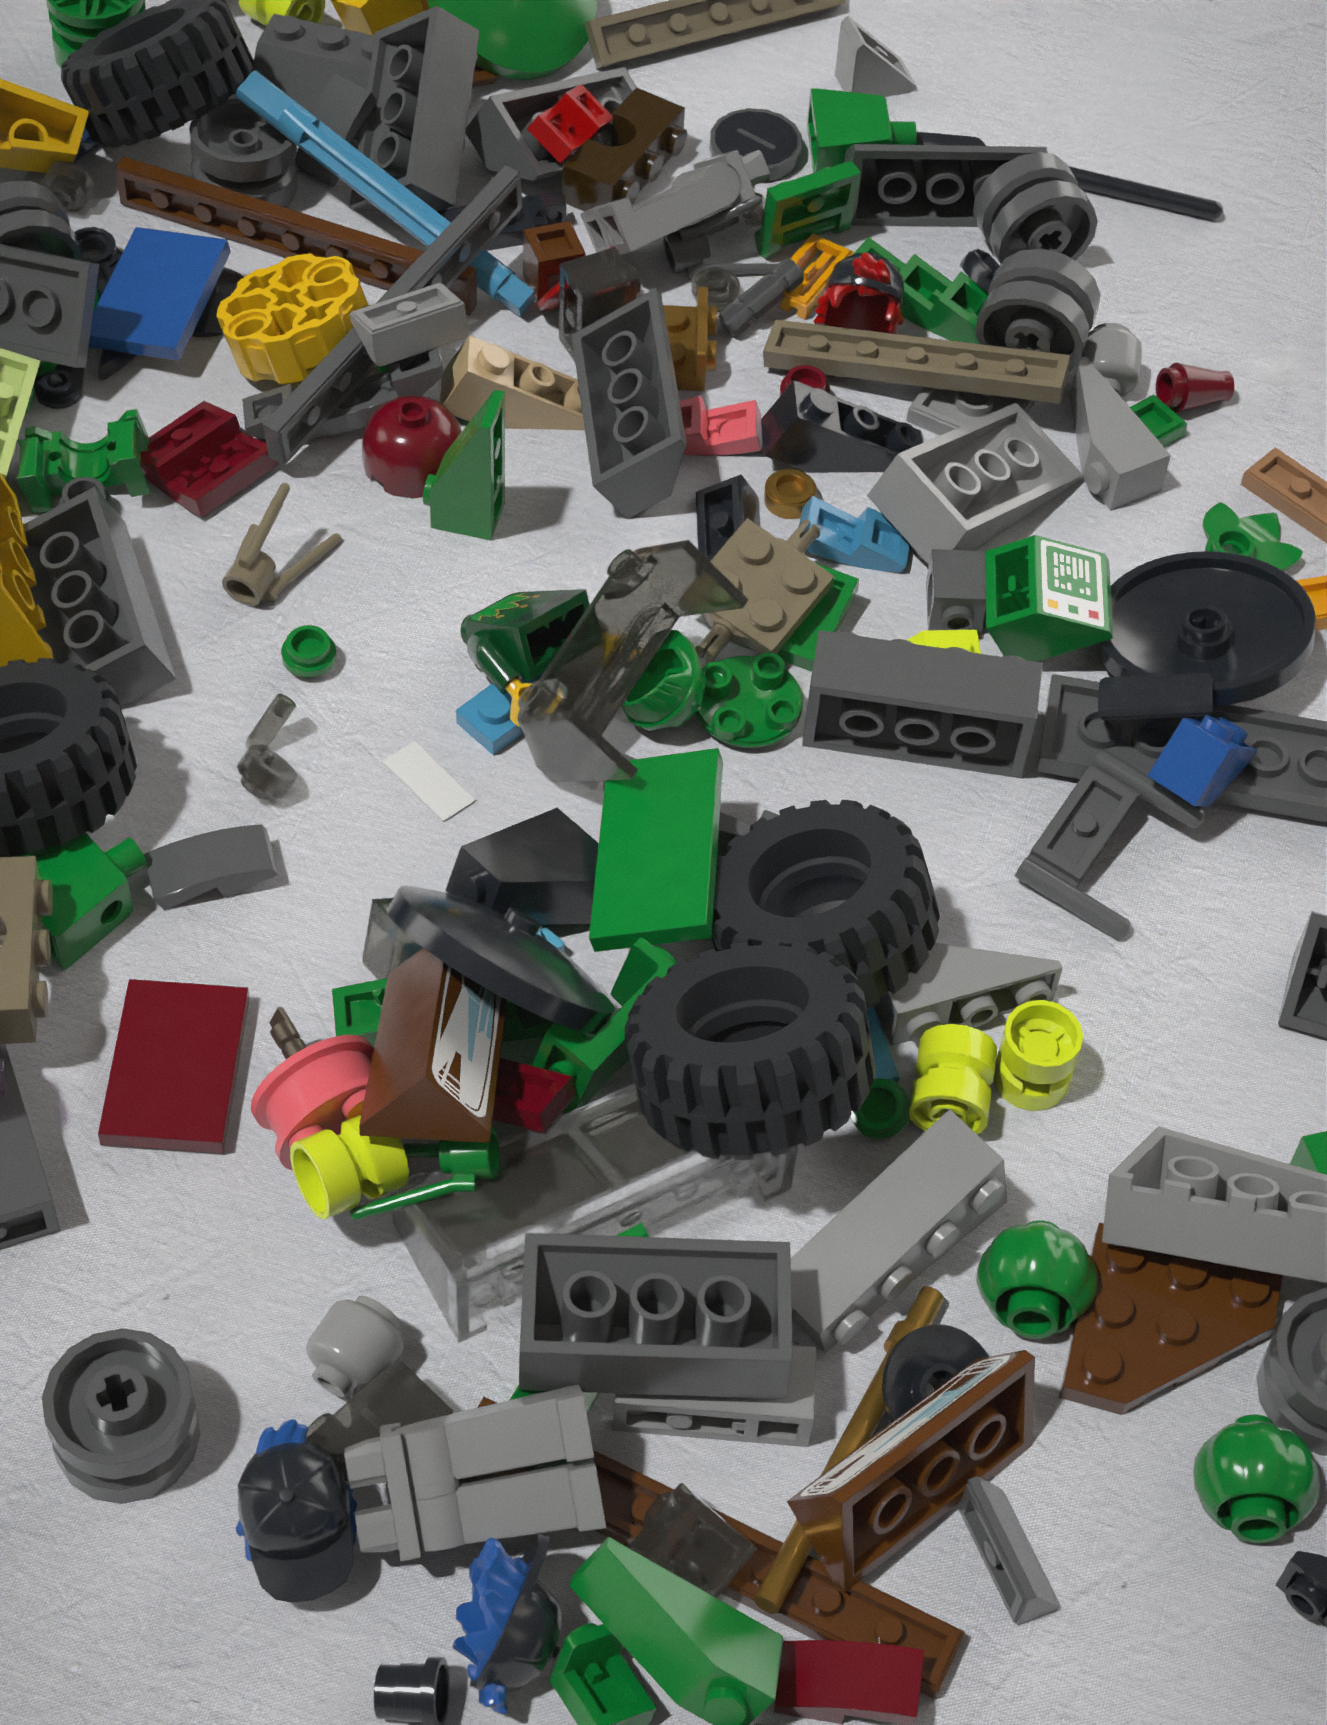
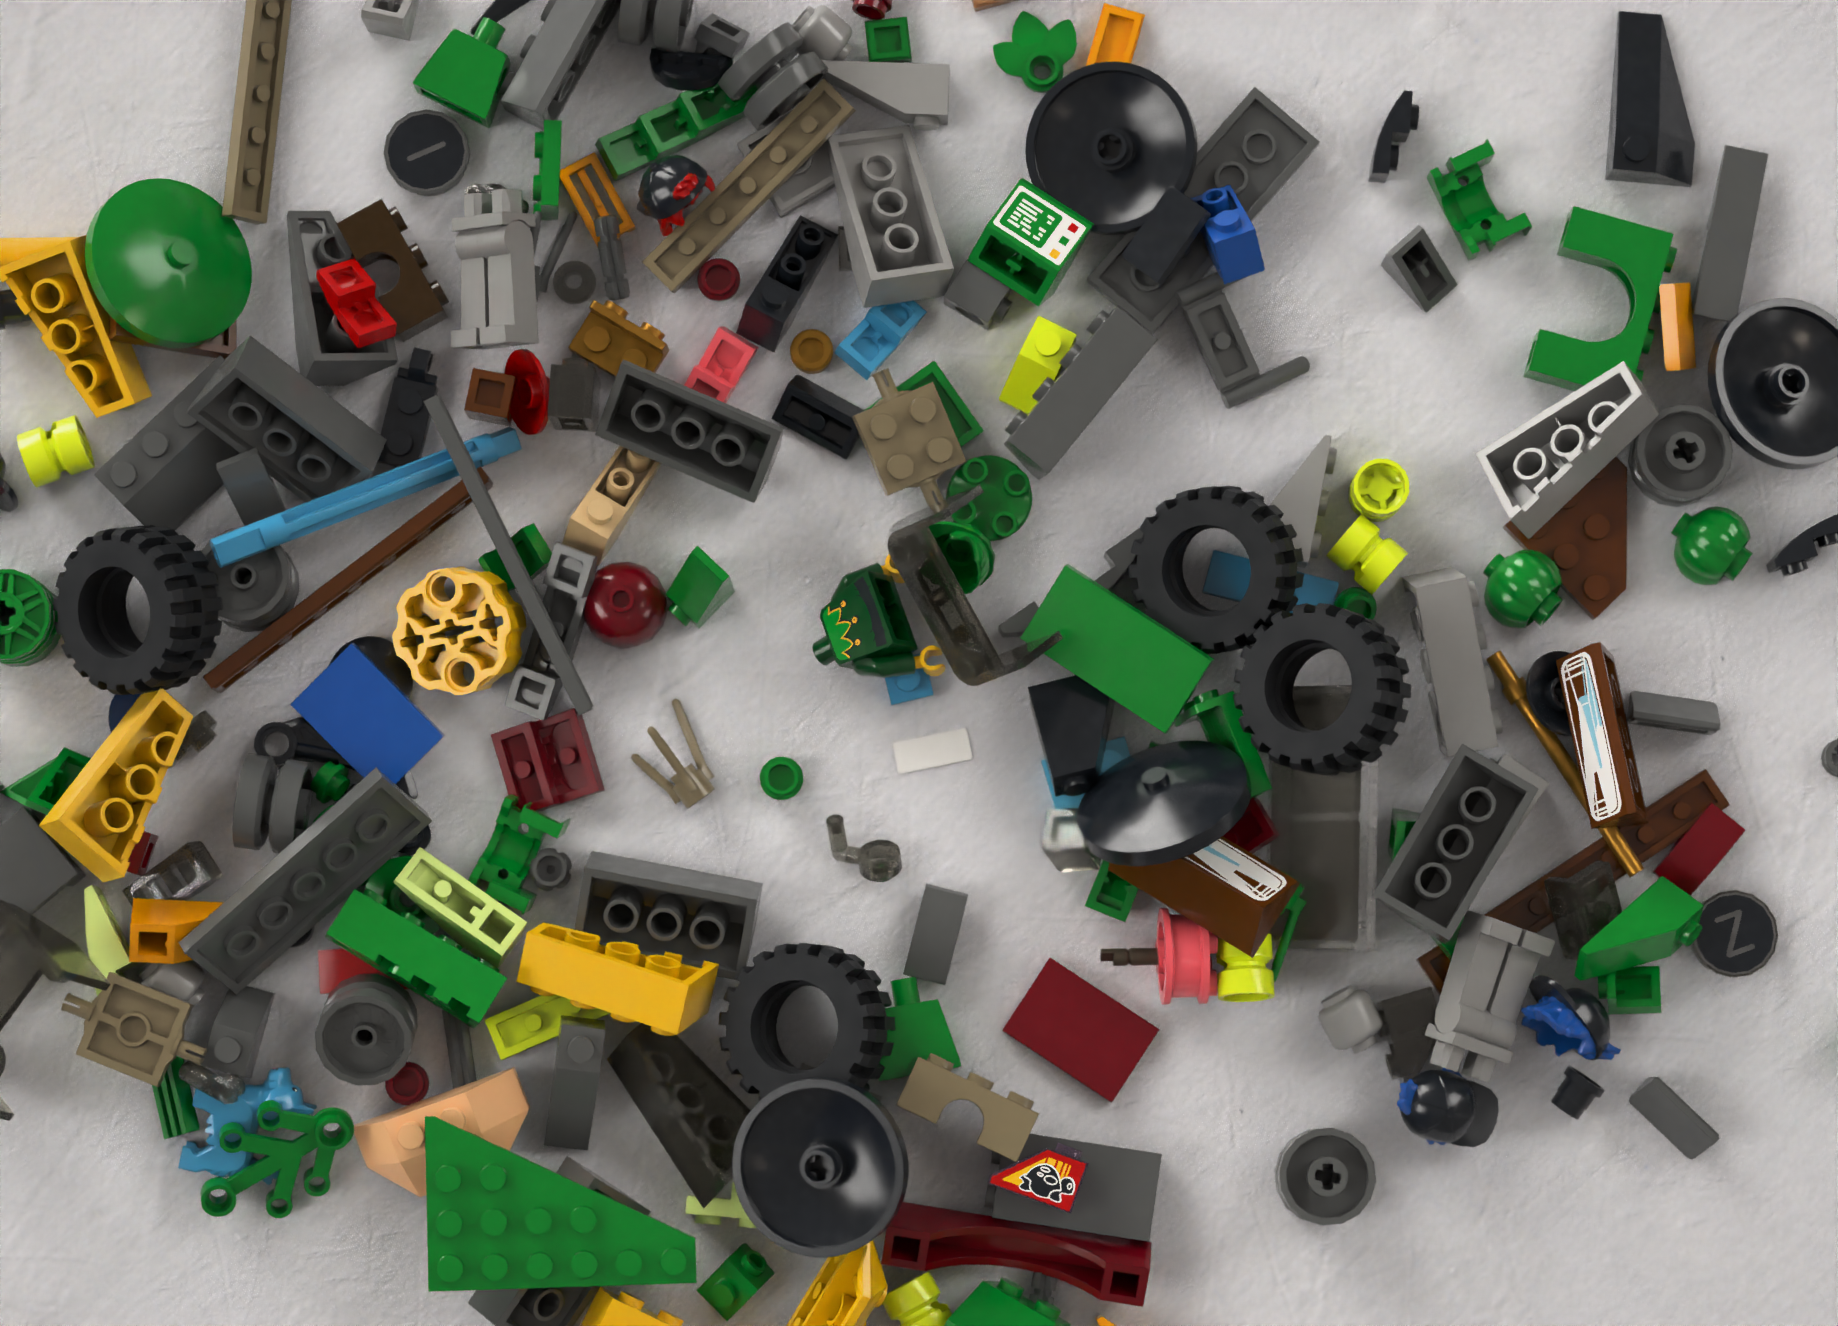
camera: 55 degrees left, 30 degrees up
light grey slope [349,283,468,367] -> none

